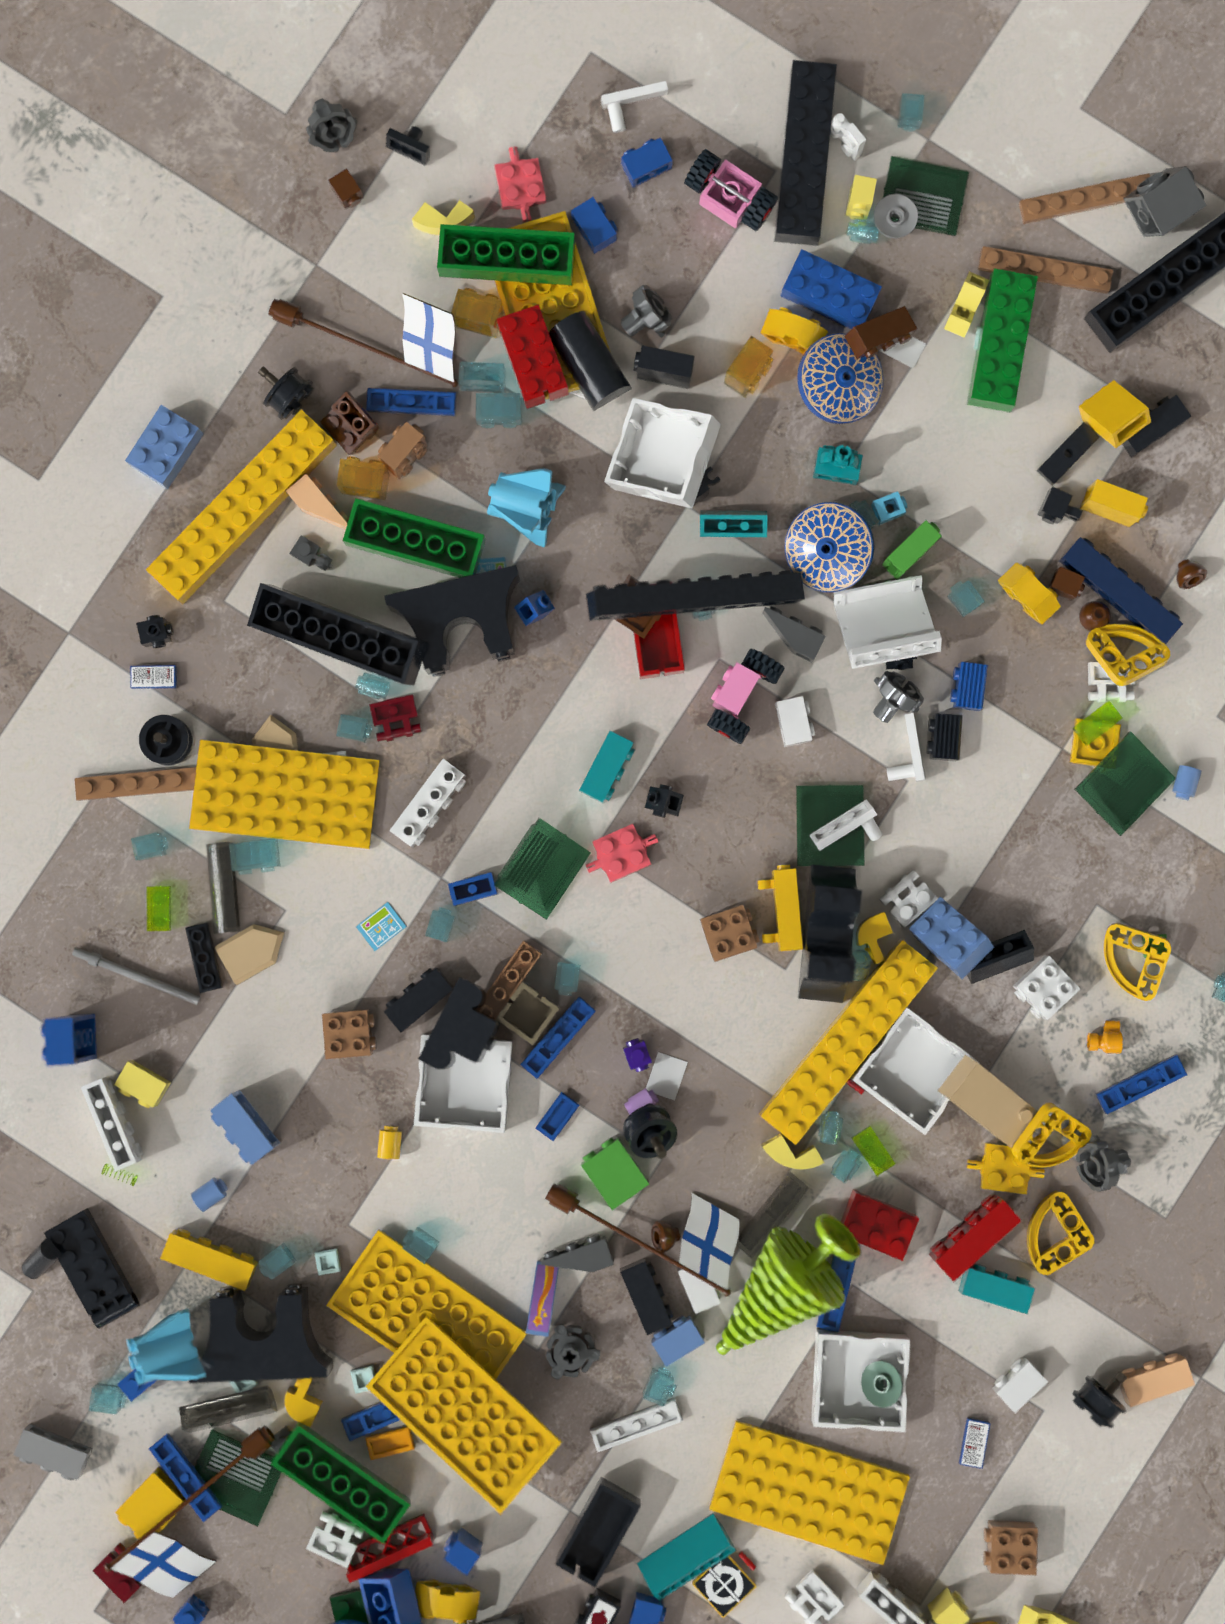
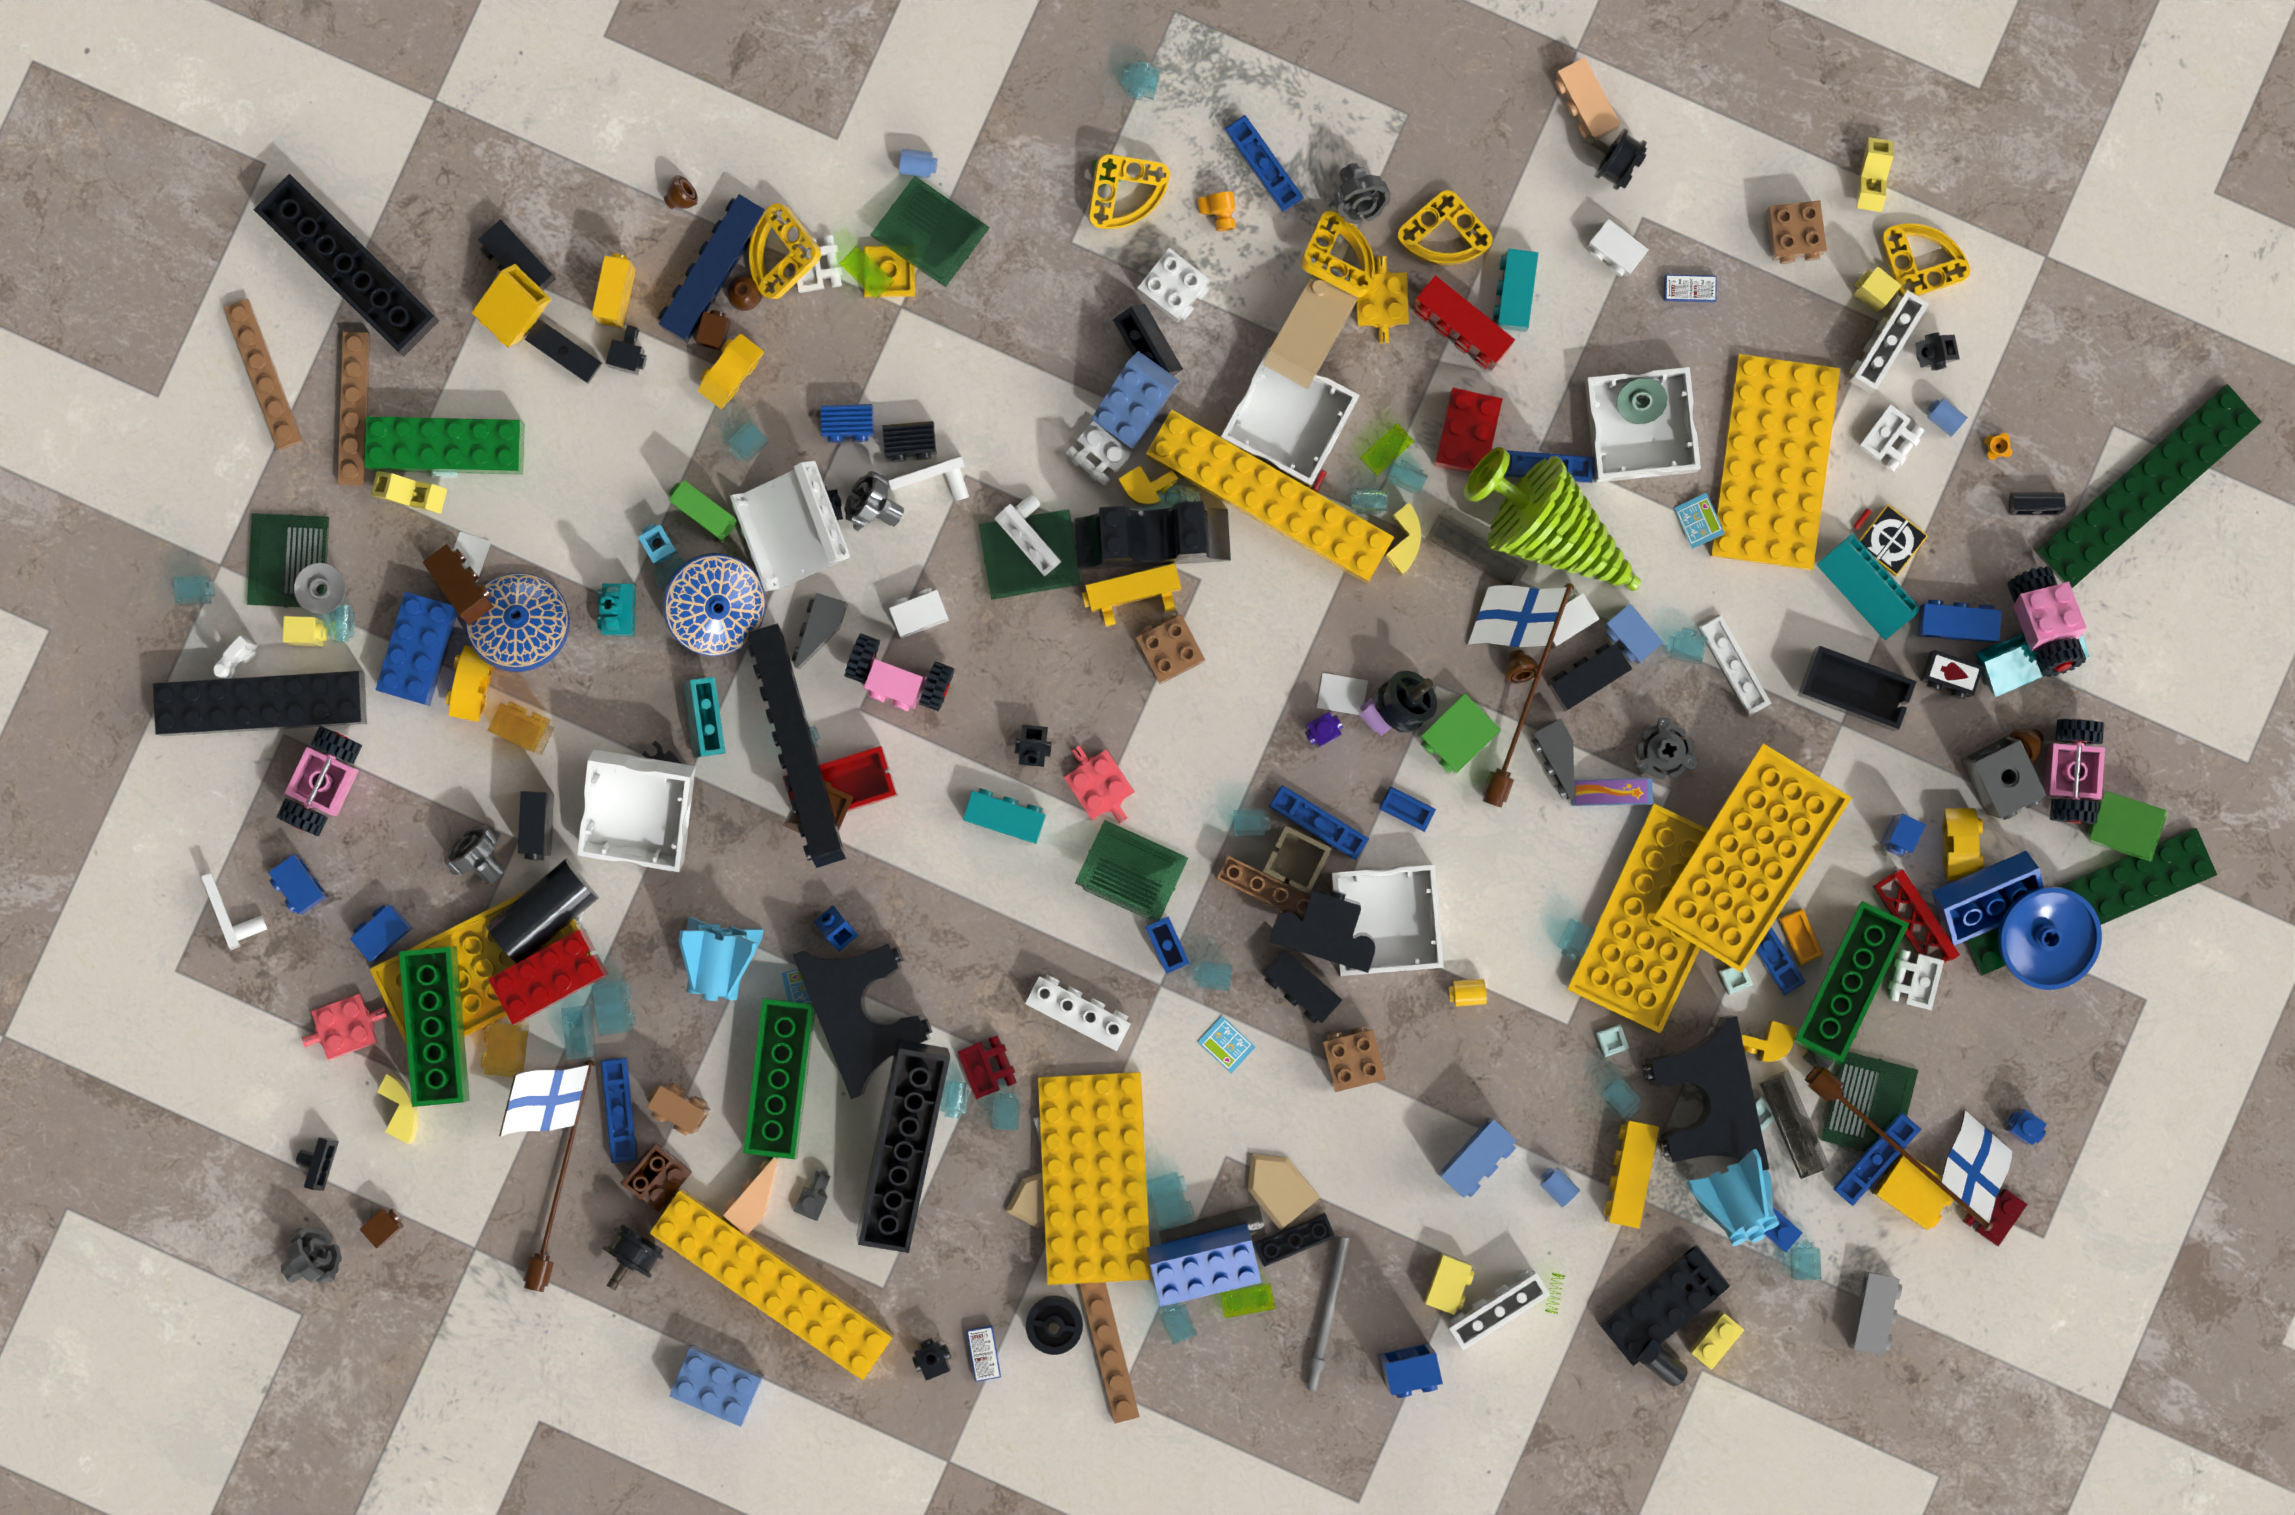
camera: 100 degrees left, 0 degrees up
clear yellow brick [336,456,390,500] -> none
dark grey brick [1123,166,1207,237] -> none
none -> brick [1147,1224,1261,1307]
none -> sticker [1674,493,1725,549]
none -> light yellow brick [1688,1311,1744,1370]

